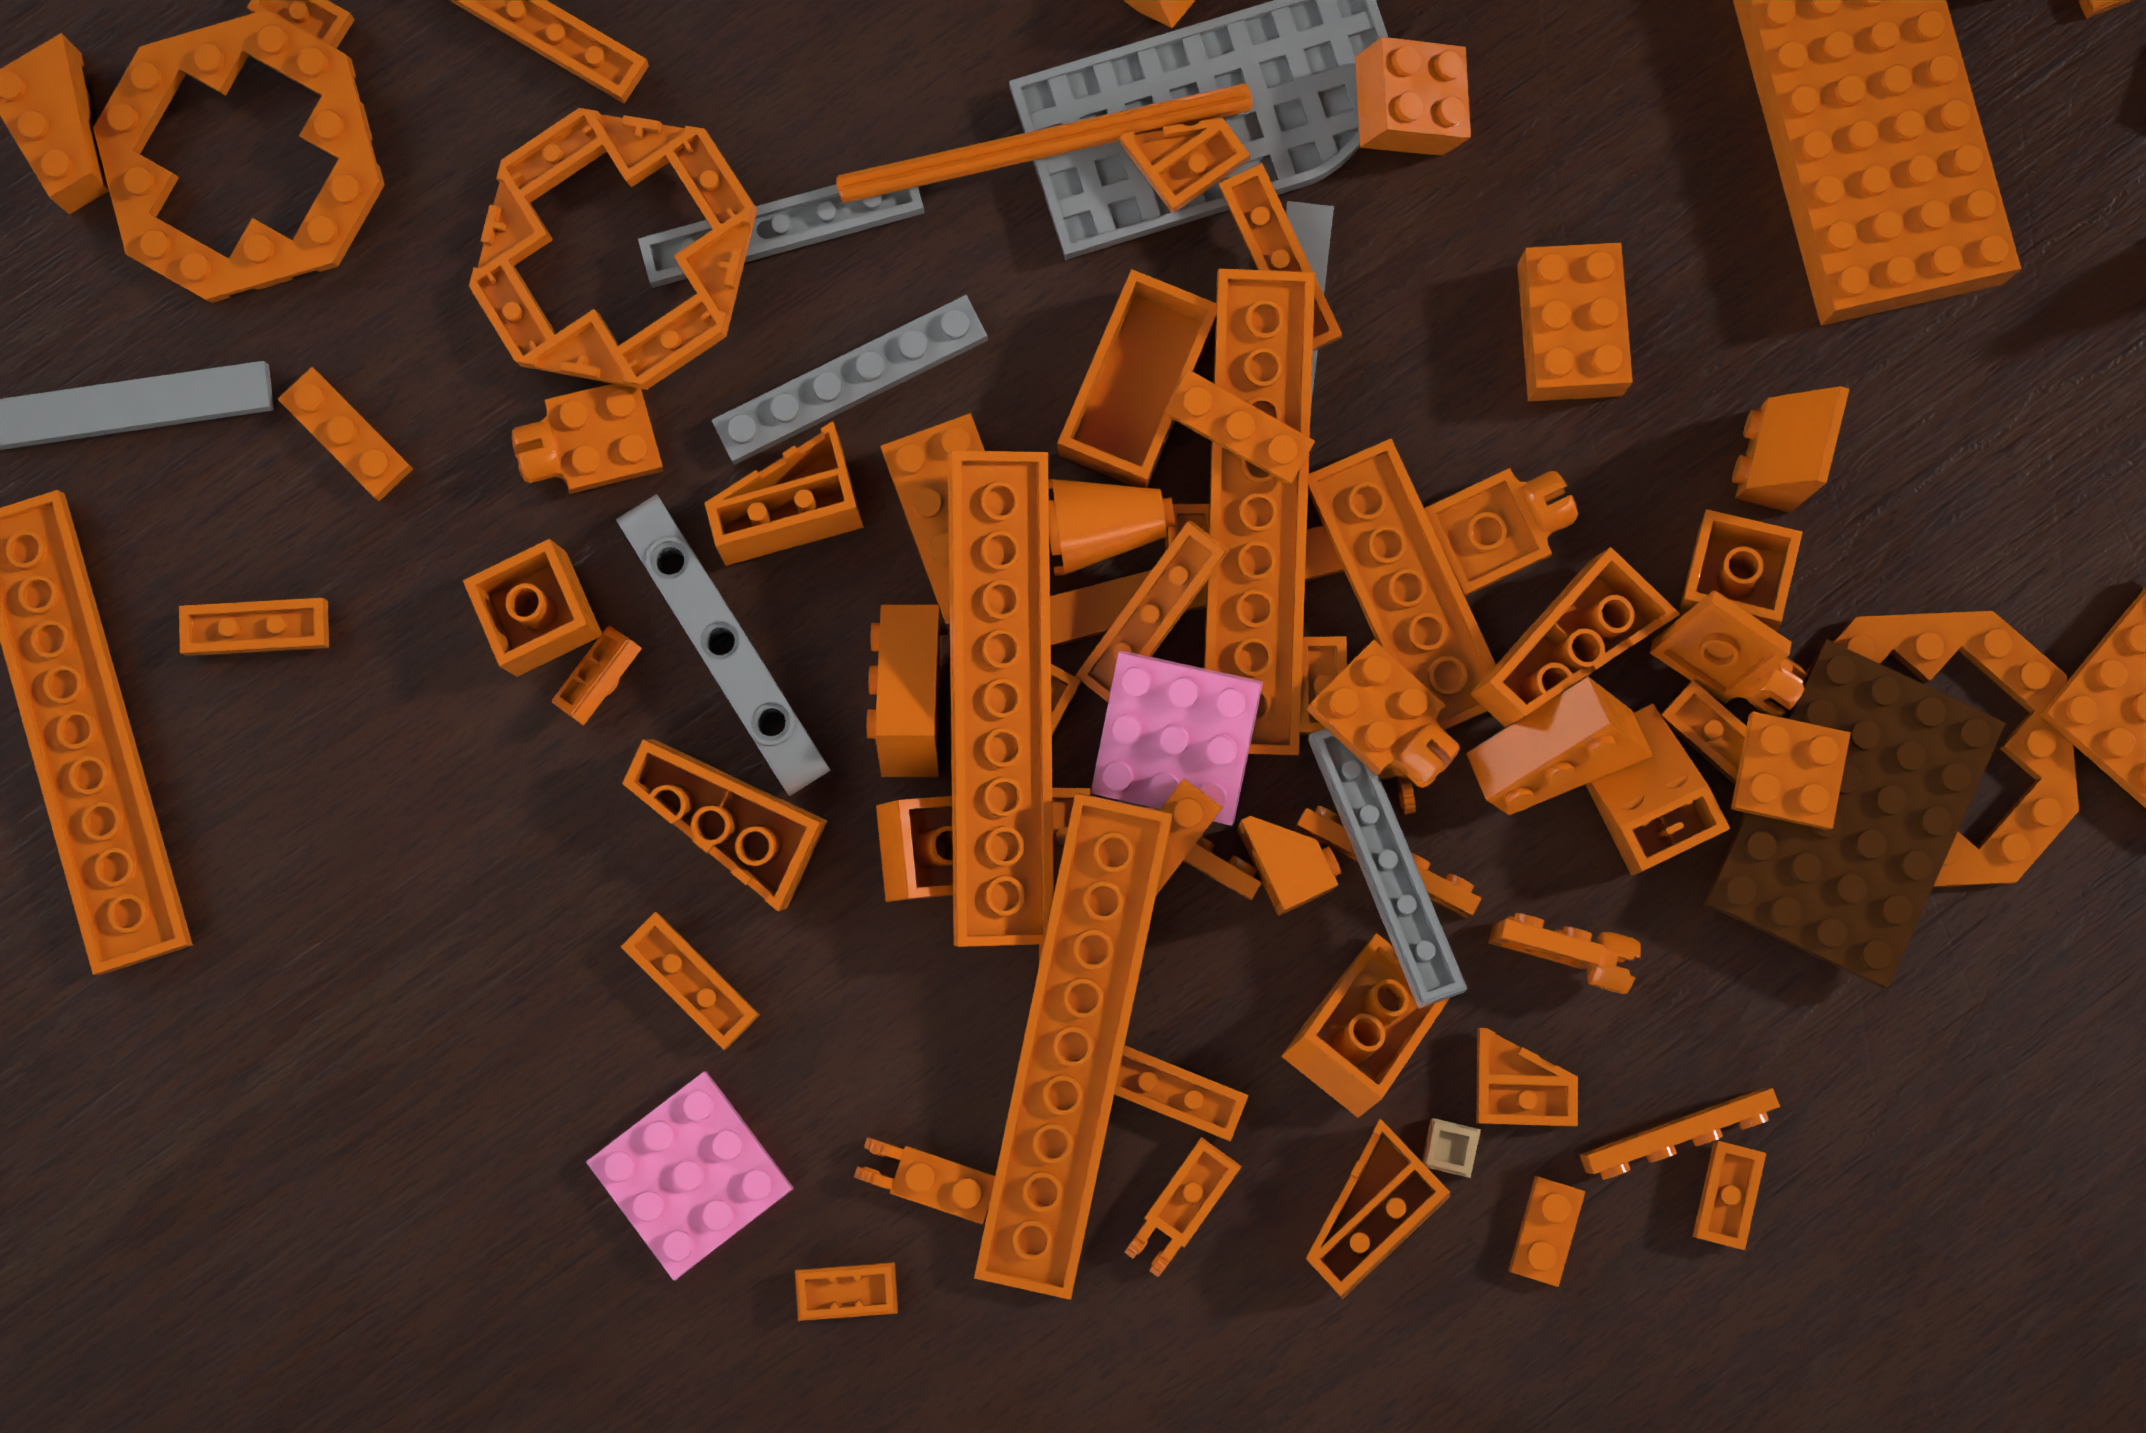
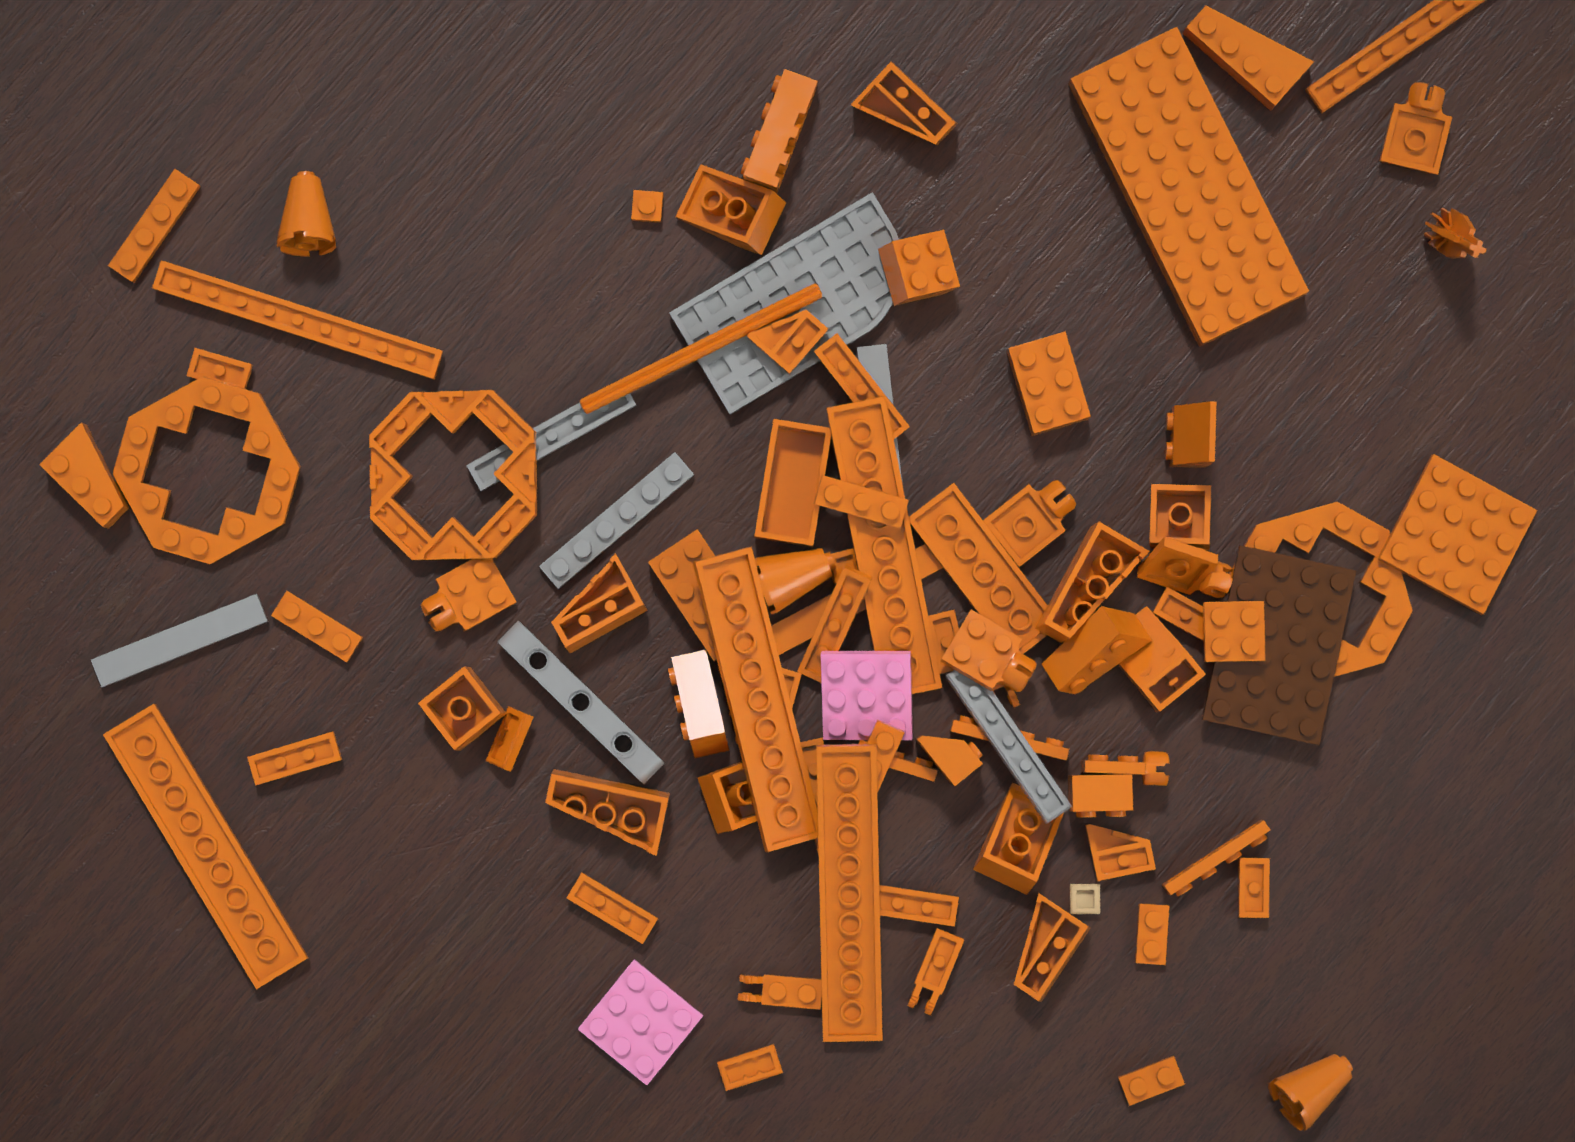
camera: 20 degrees left, 5 degrees up
none -> orange brick [1068,774,1133,817]

